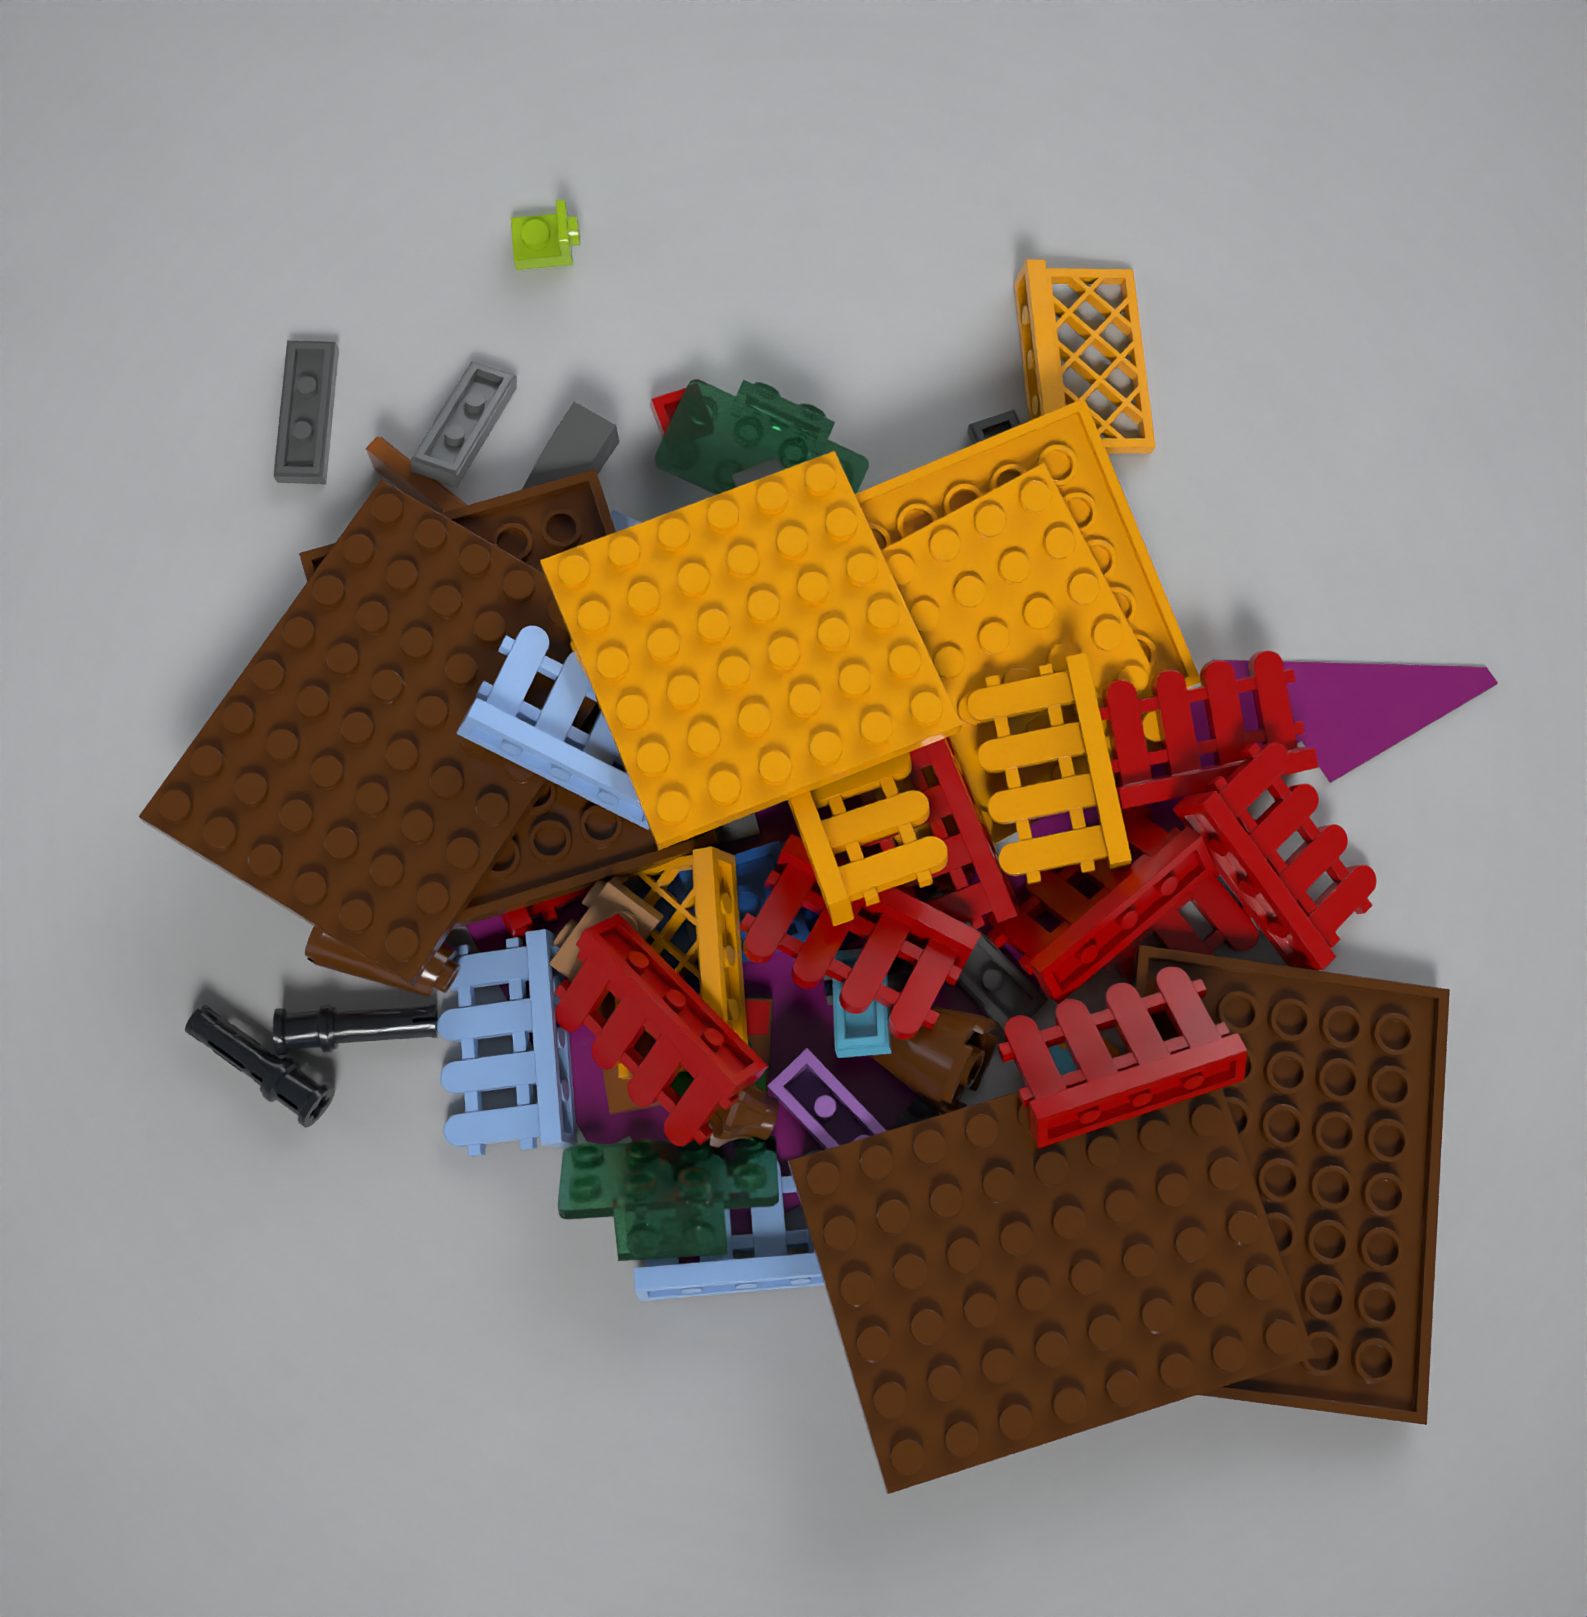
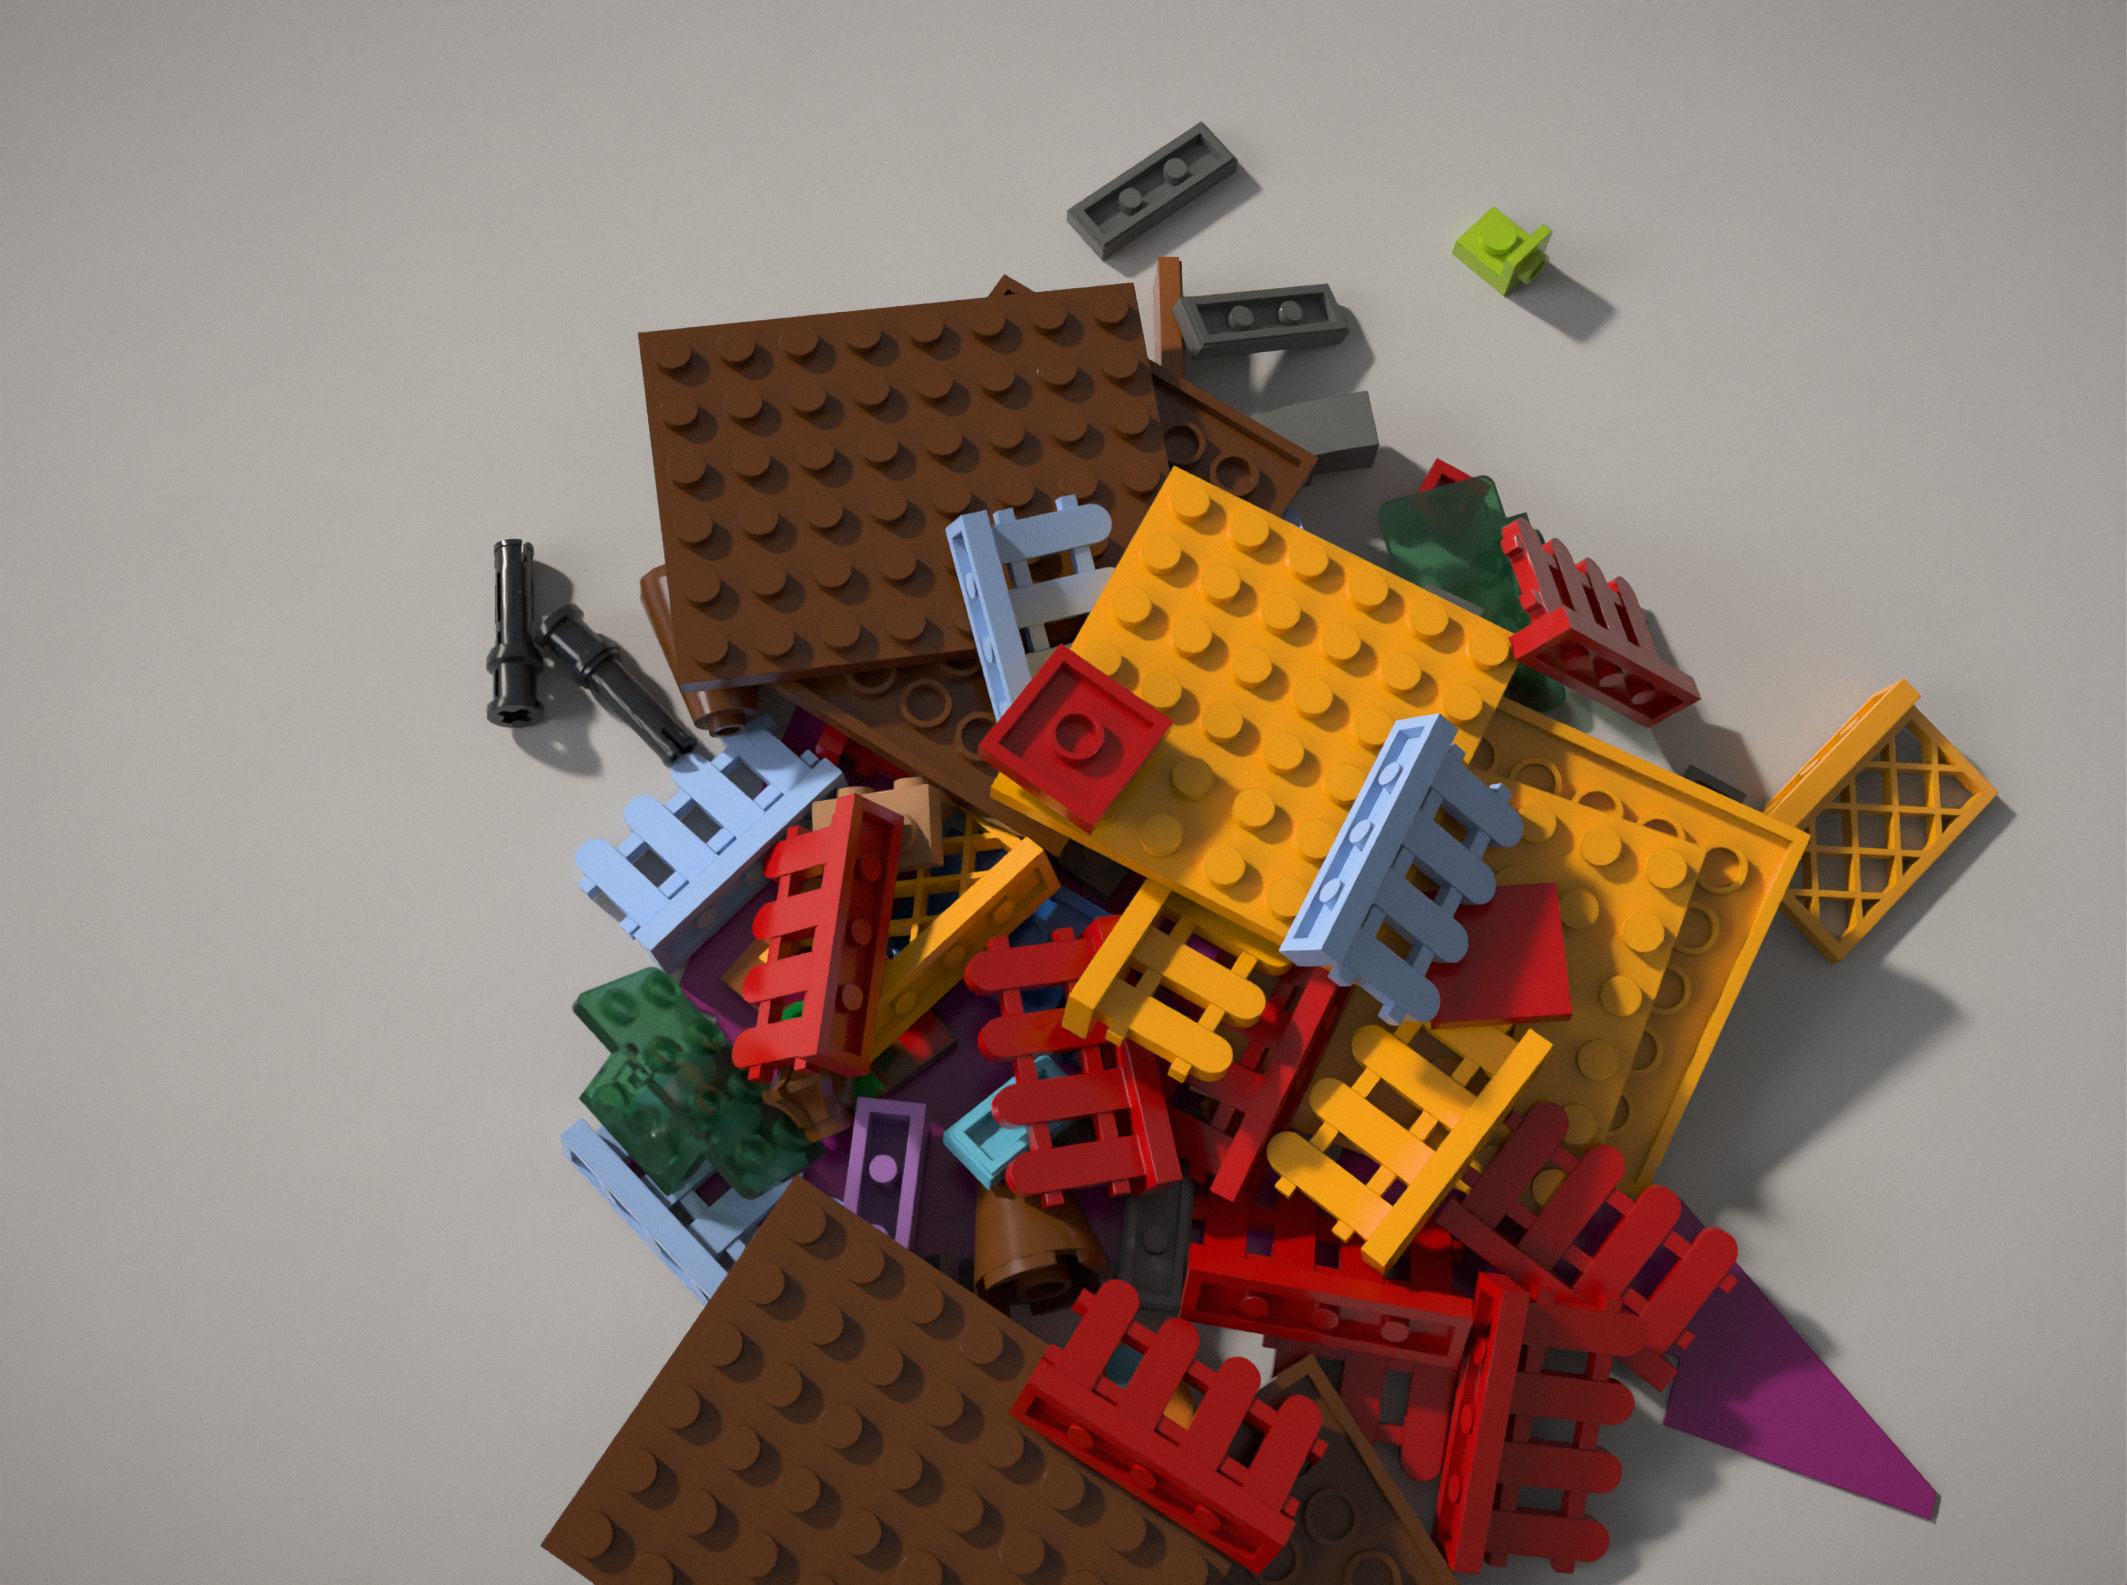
camera: 45 degrees right, 5 degrees down
none -> red plate [977,643,1174,836]
none -> light blue fence [1279,713,1523,1025]
none -> red tile [1422,882,1572,1030]
none -> red fence [1500,517,1701,728]

